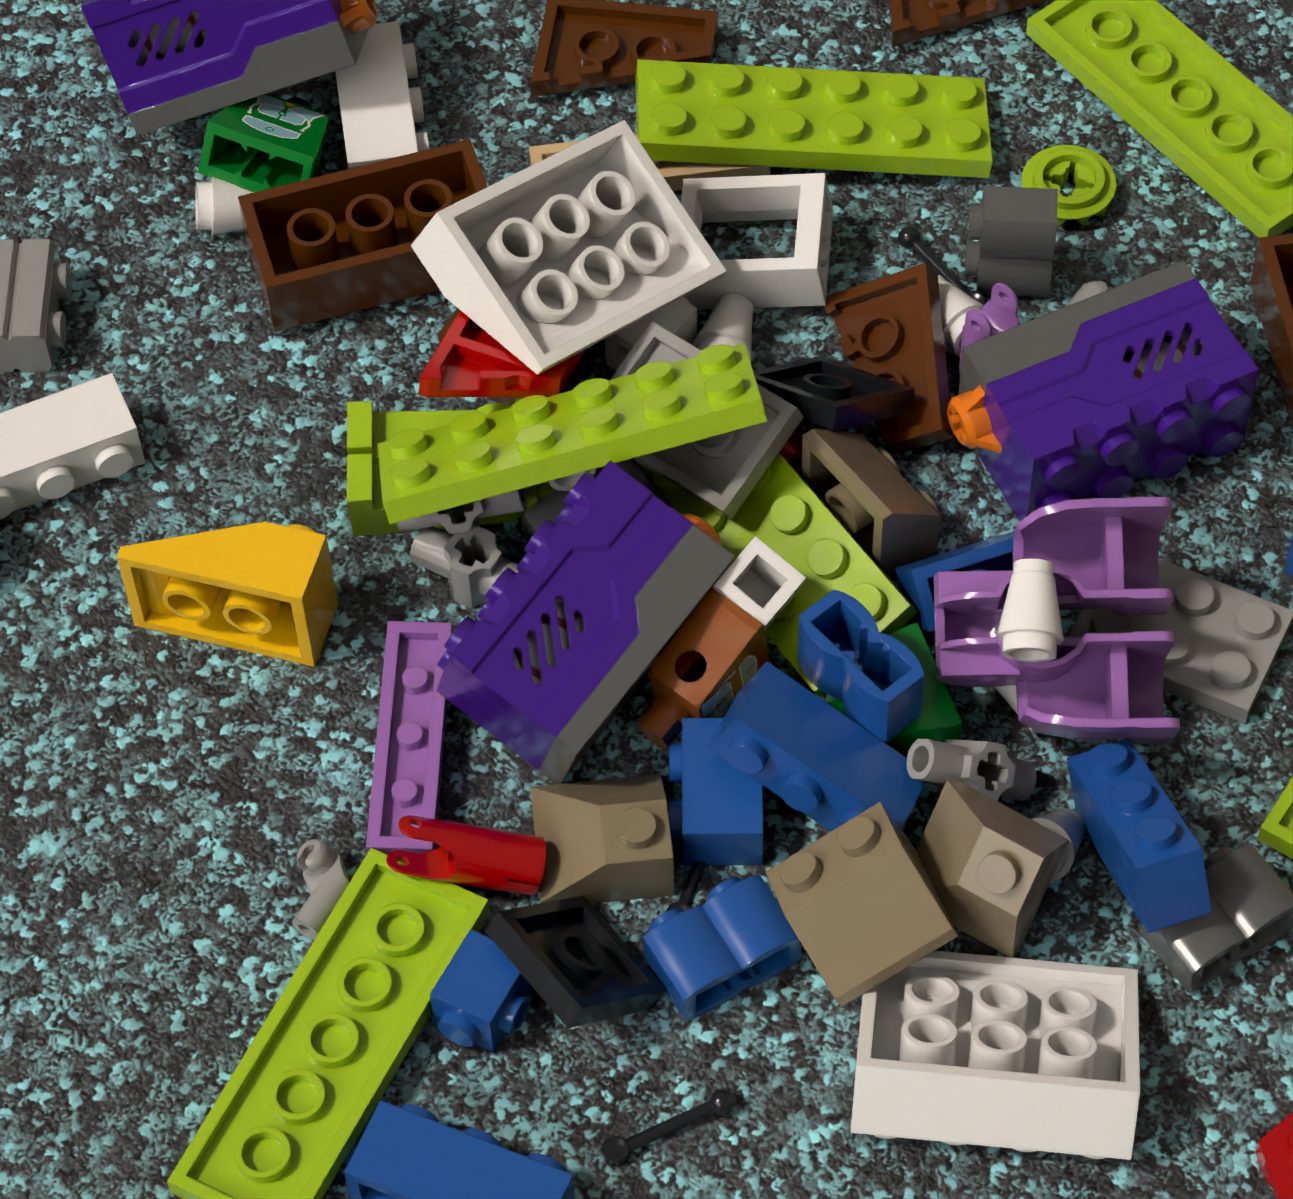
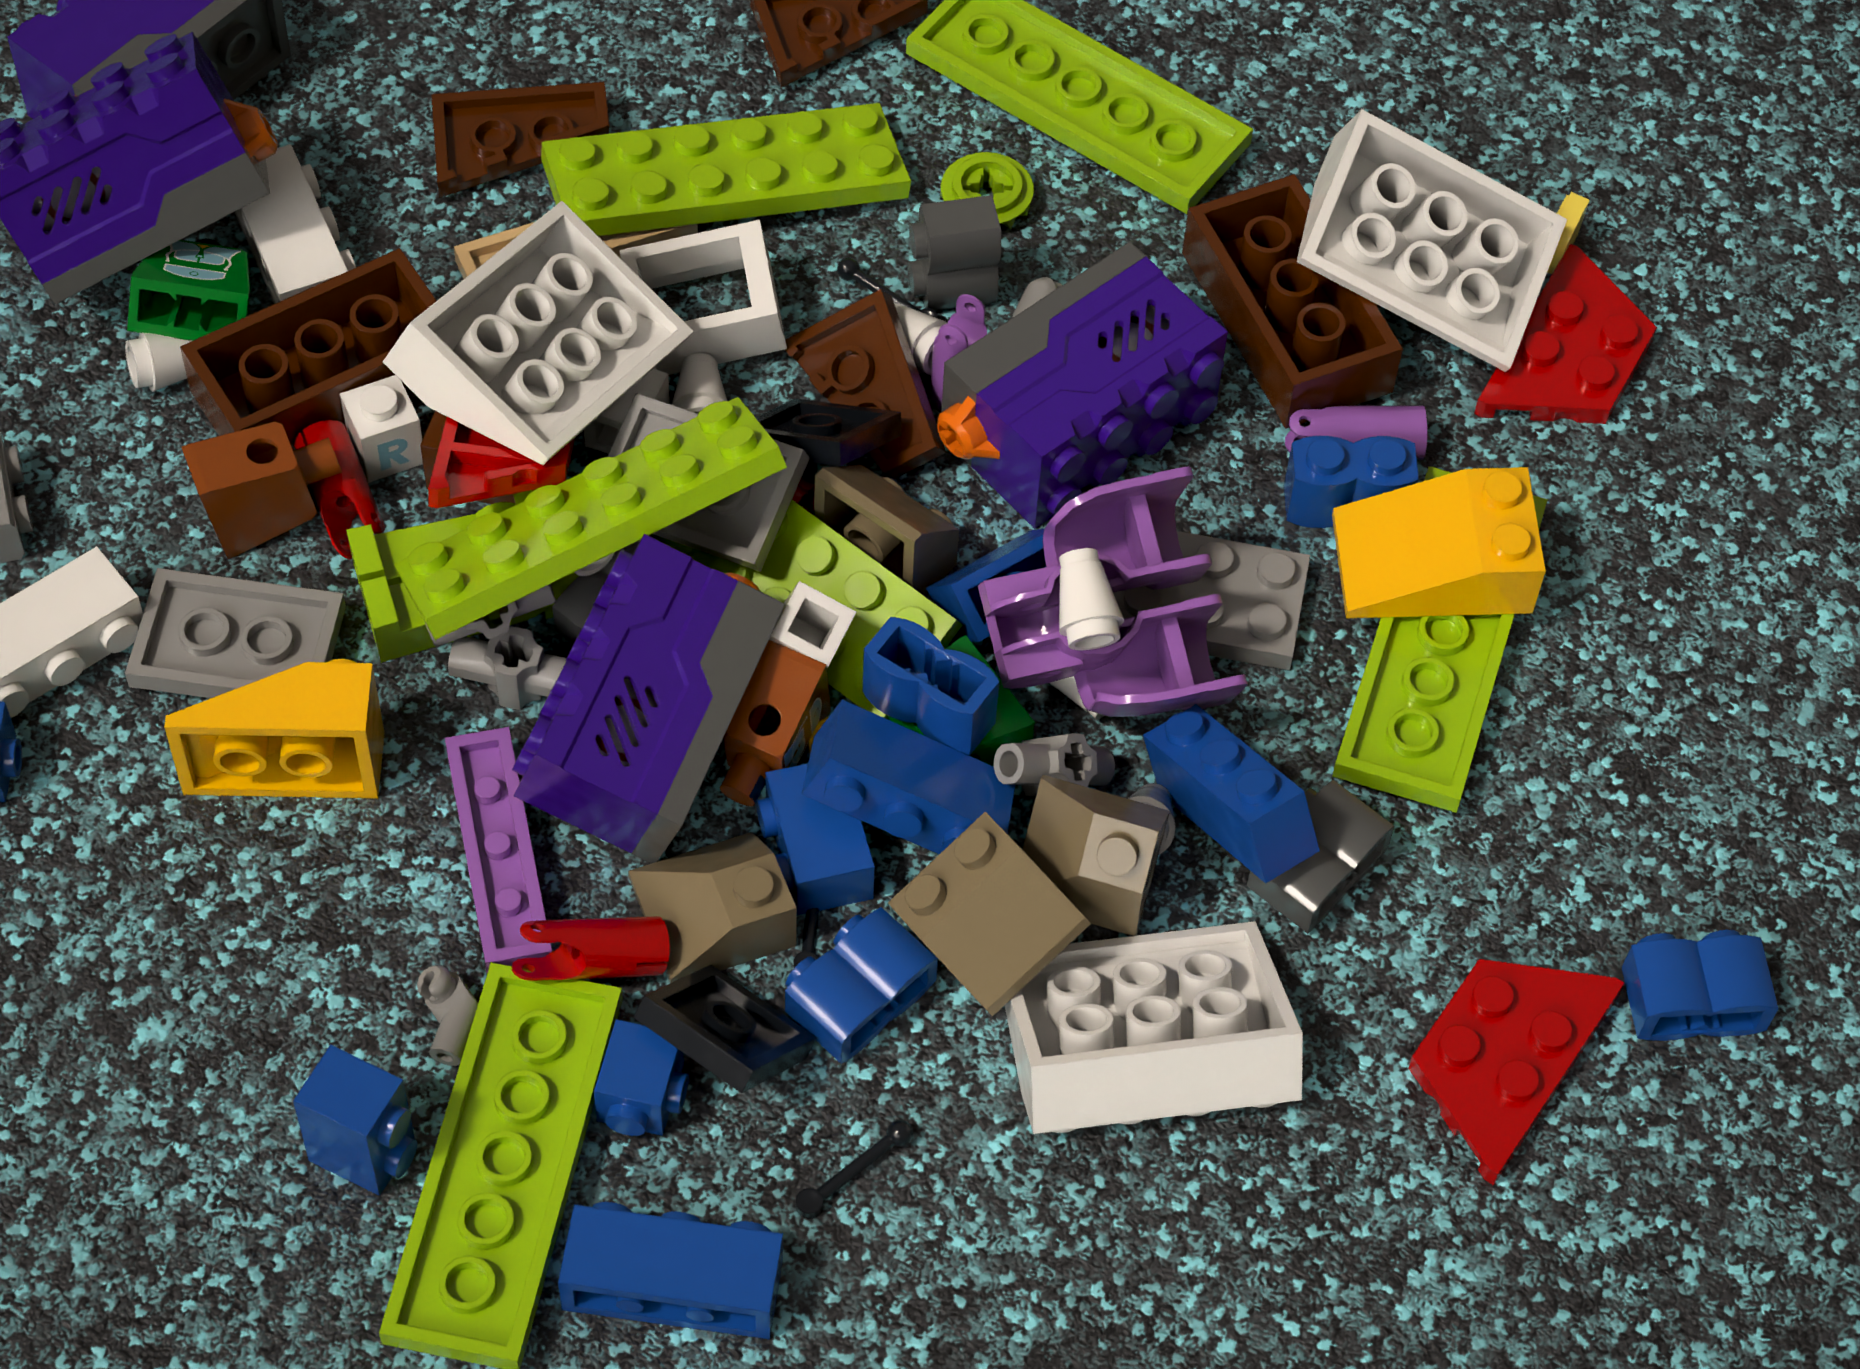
camera: 20 degrees left, 0 degrees up
none -> light grey plate [125,568,346,698]
none -> dark orange torso [181,422,342,559]
none -> blue brick [293,1044,417,1196]
none -> red piece [294,420,385,559]
none -> white brick [340,375,423,483]

